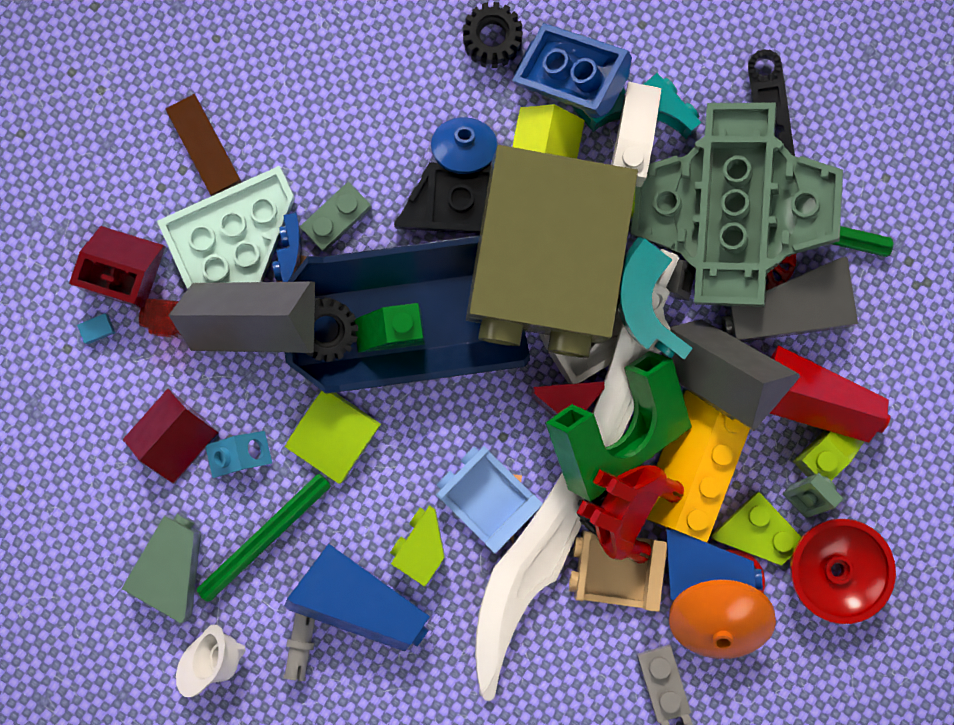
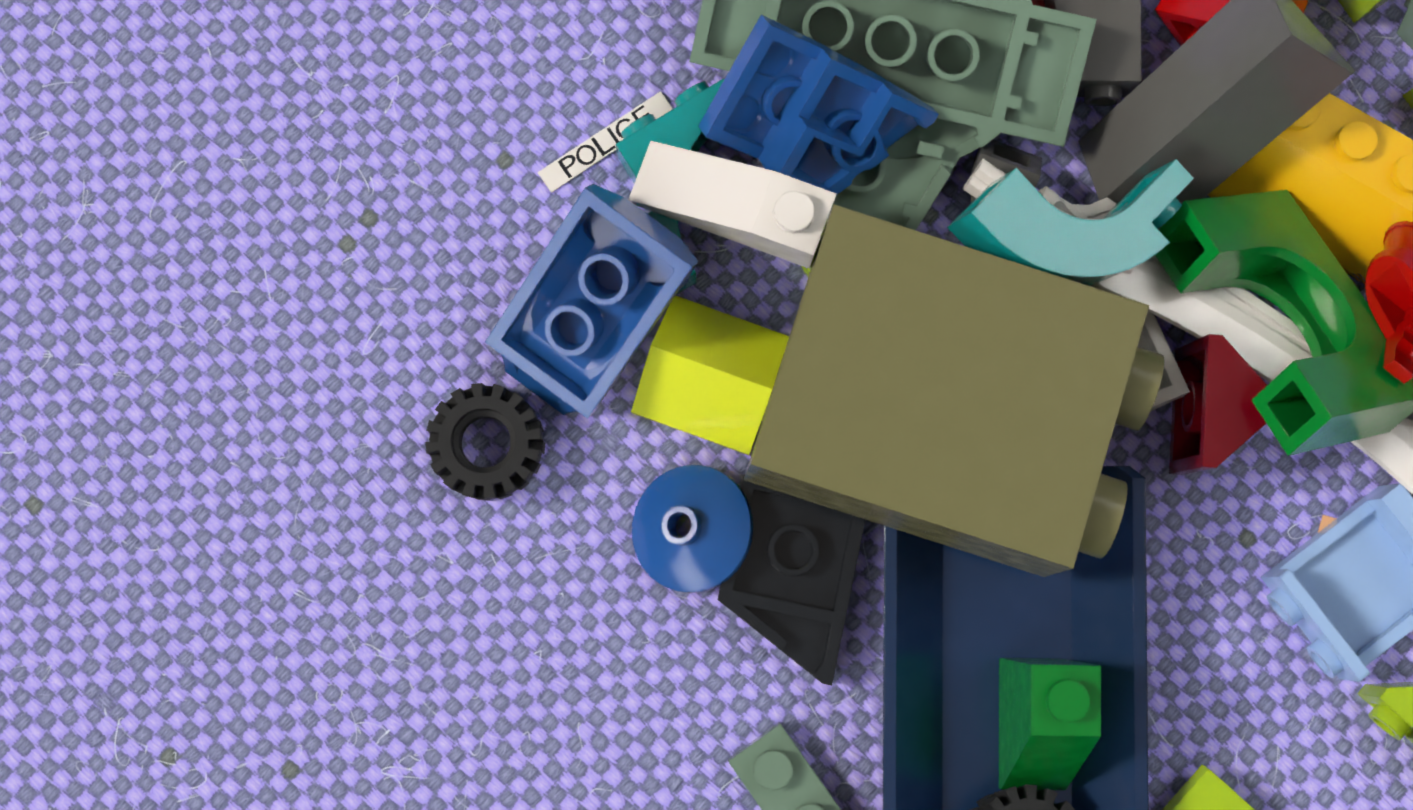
camera: 80 degrees left, 0 degrees up
none -> white sticker [537,91,673,193]
none -> blue slope [698,15,939,195]

